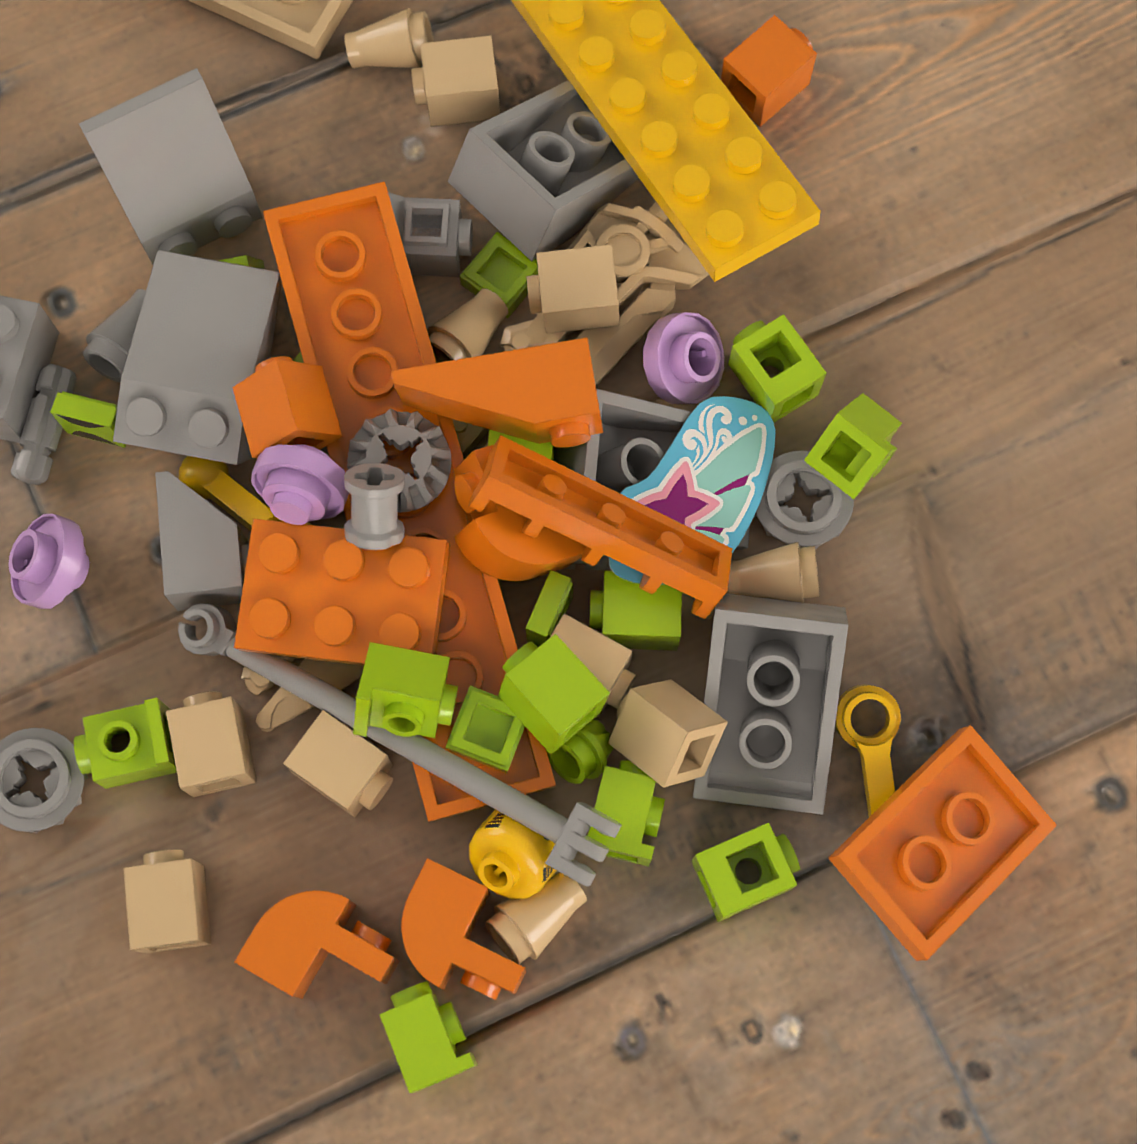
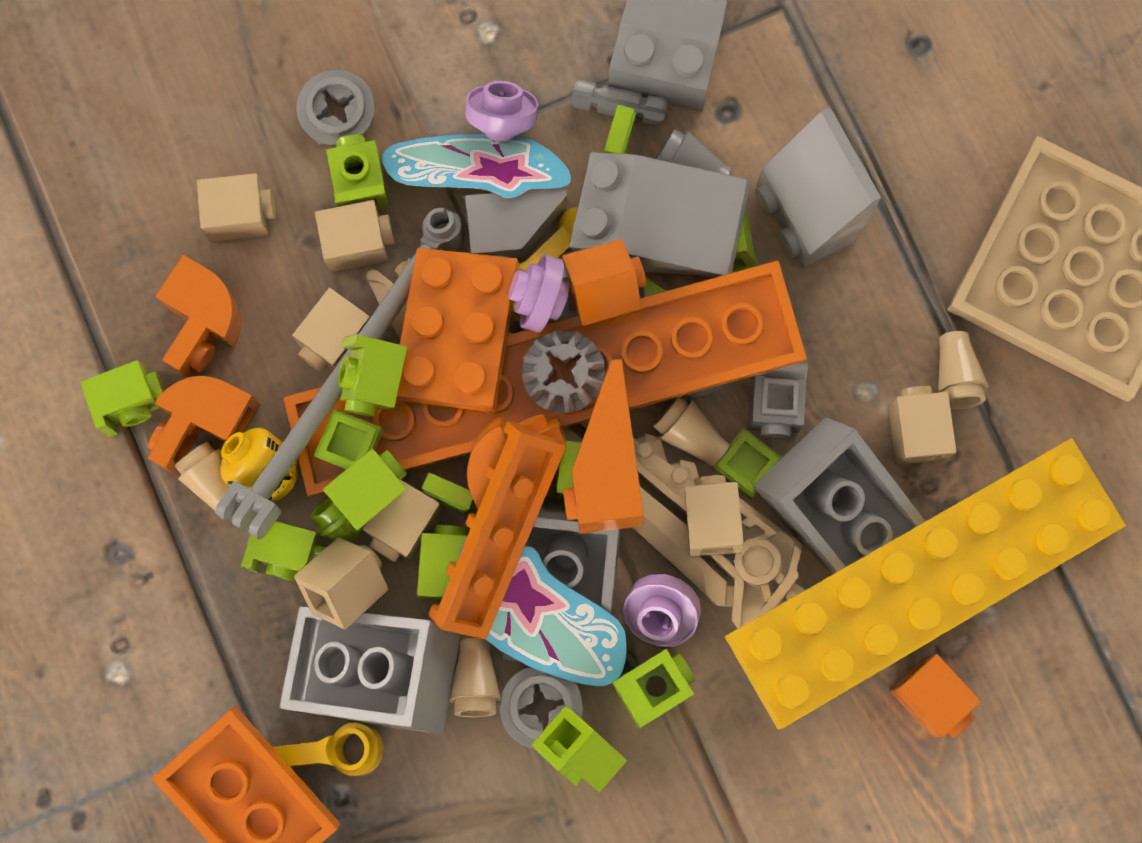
camera: 90 degrees right, 5 degrees up
light grey bush [344,463,405,550] -> none
lime brick [691,823,800,922] -> none
none -> sticker [382,134,571,199]

